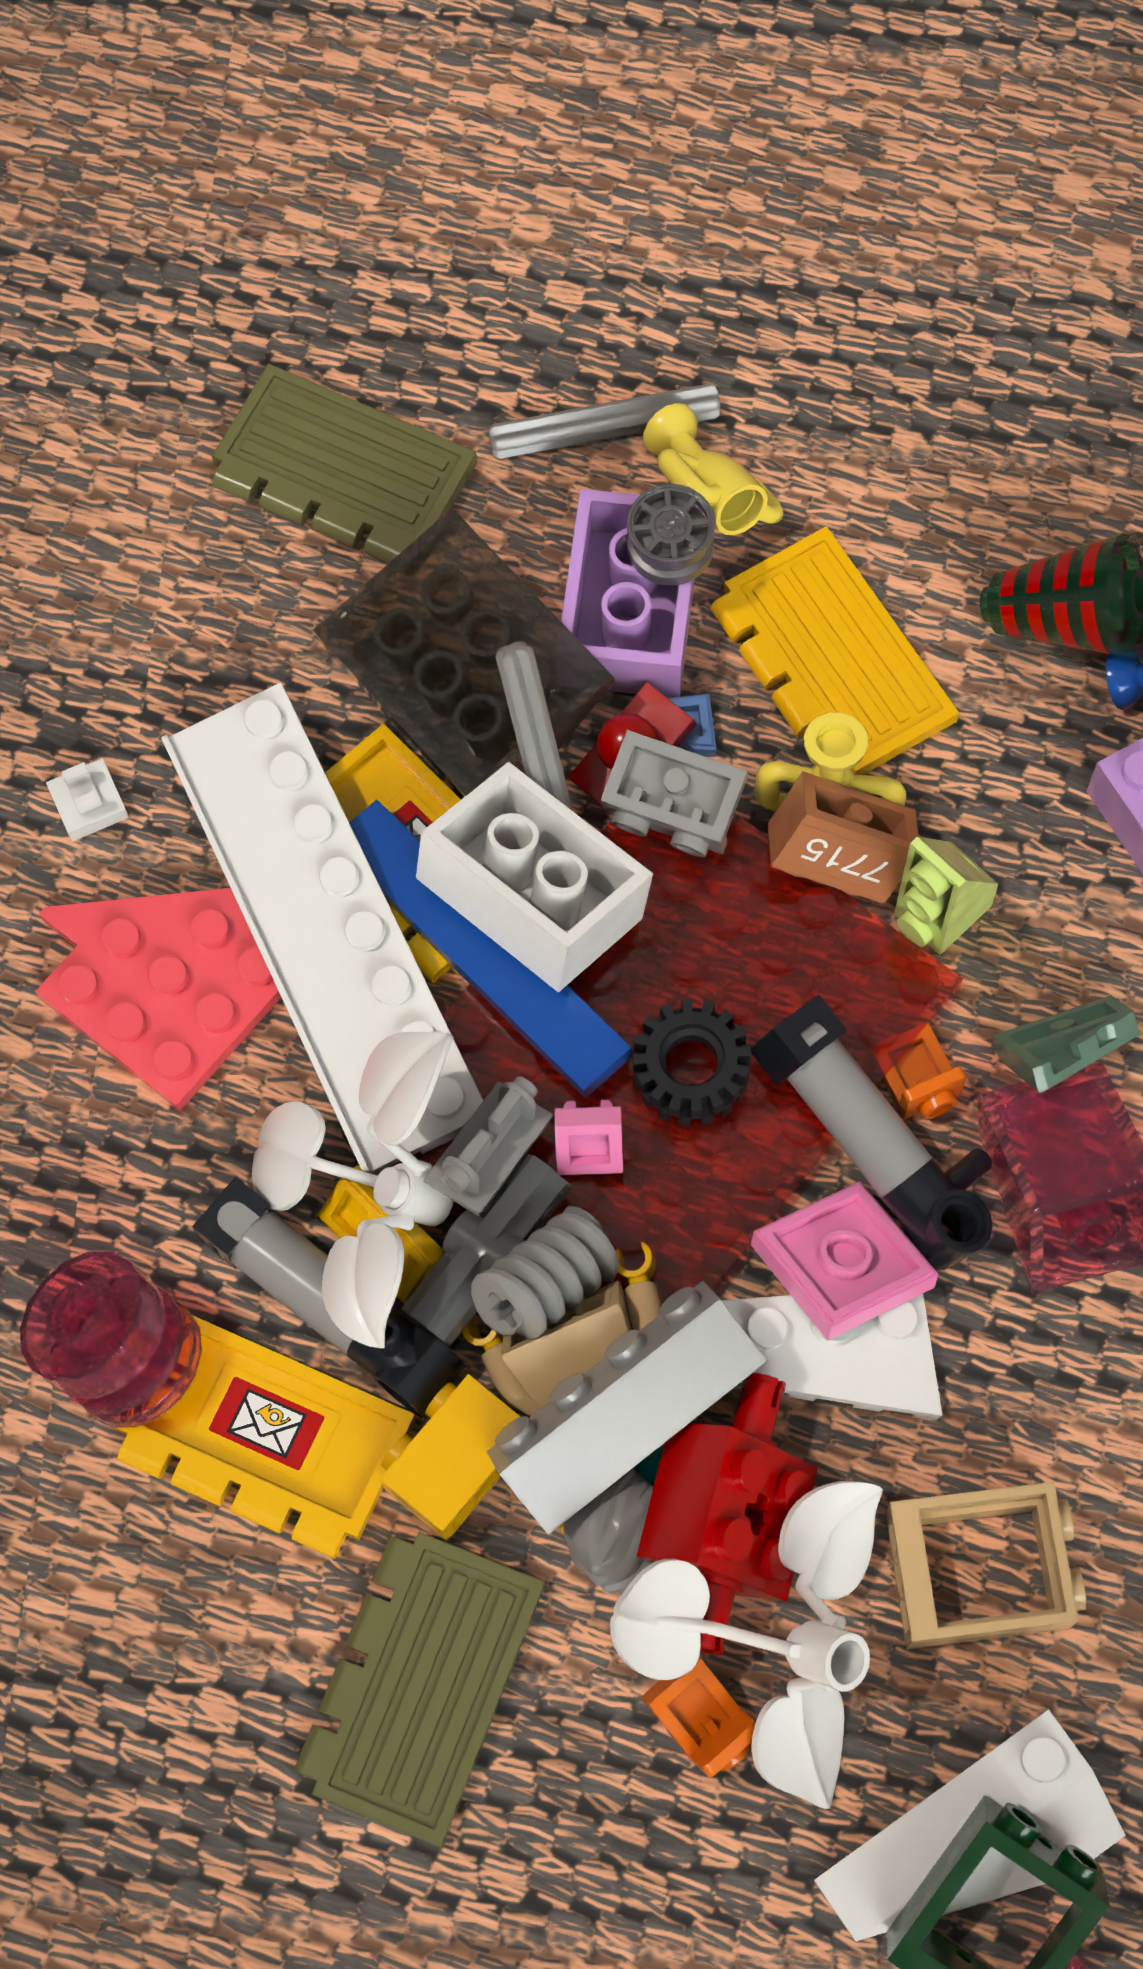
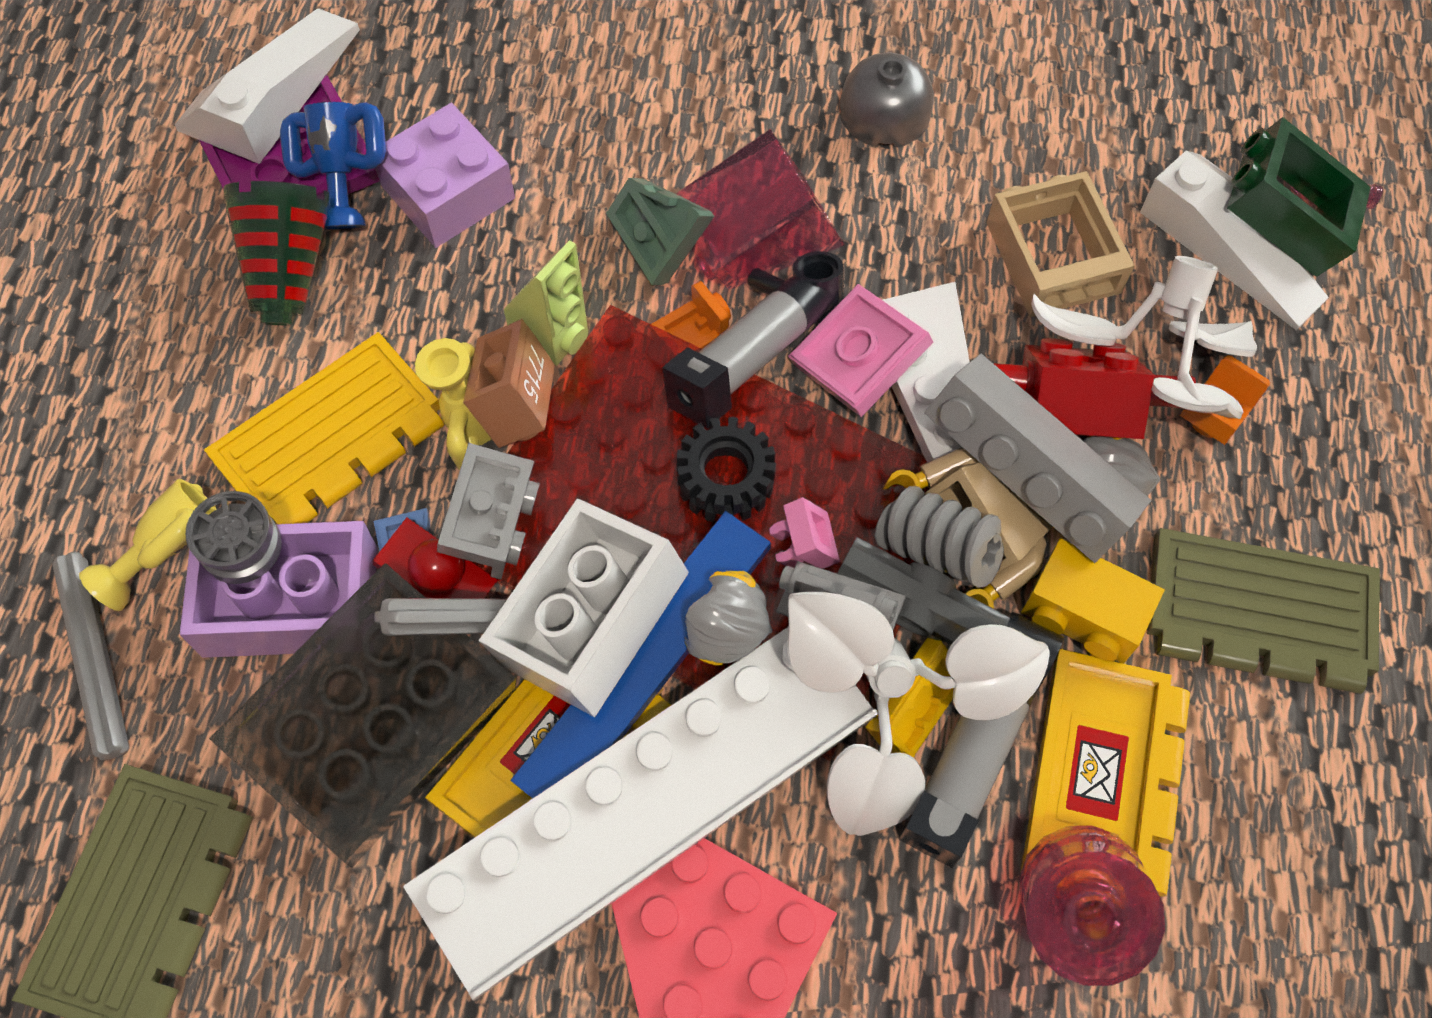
camera: 105 degrees left, 5 degrees down
none -> light grey hair [685,571,772,665]

